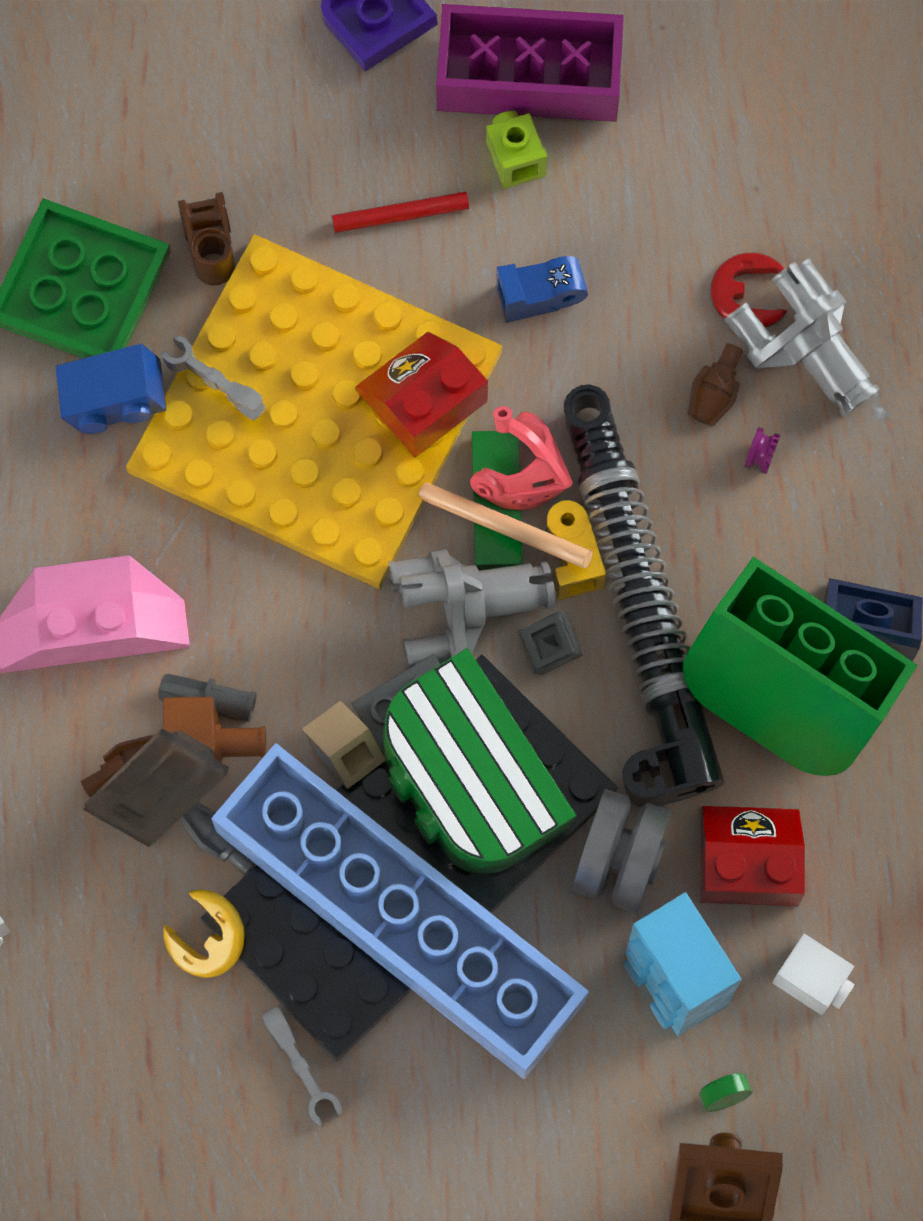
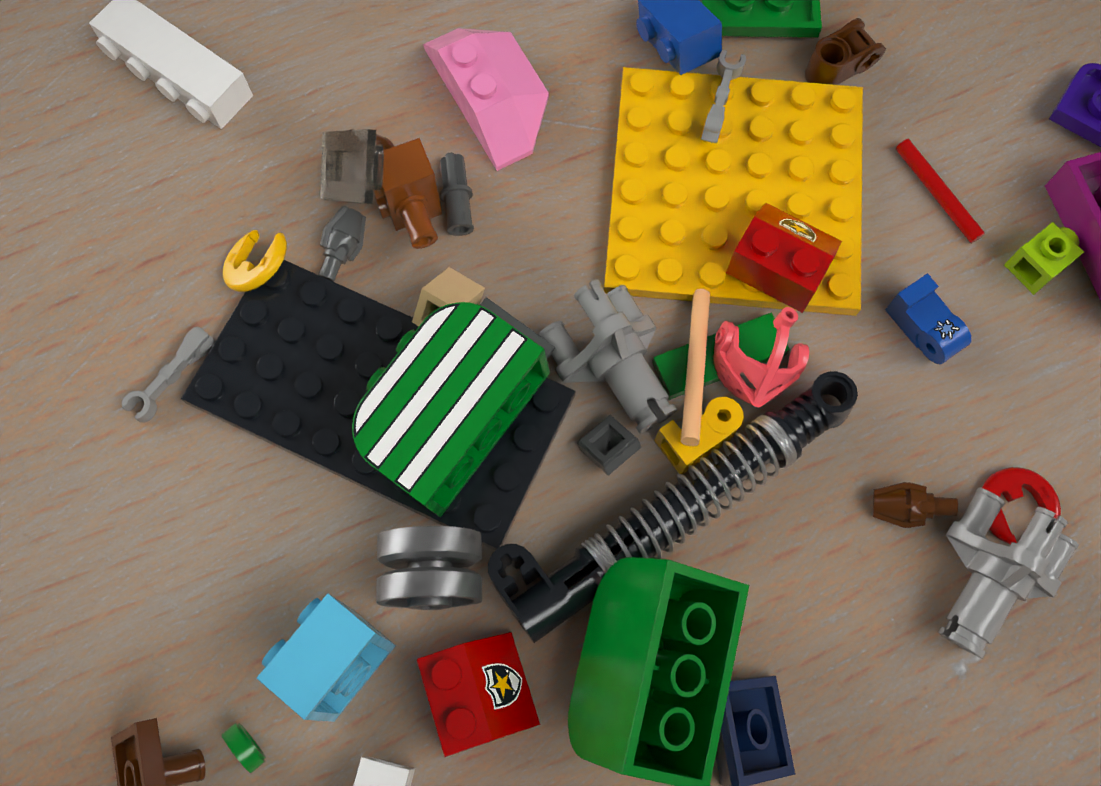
camera: 70 degrees right, 0 degrees up
light blue brick [211,743,589,1079] -> none
magenta bush [744,427,780,474] -> none

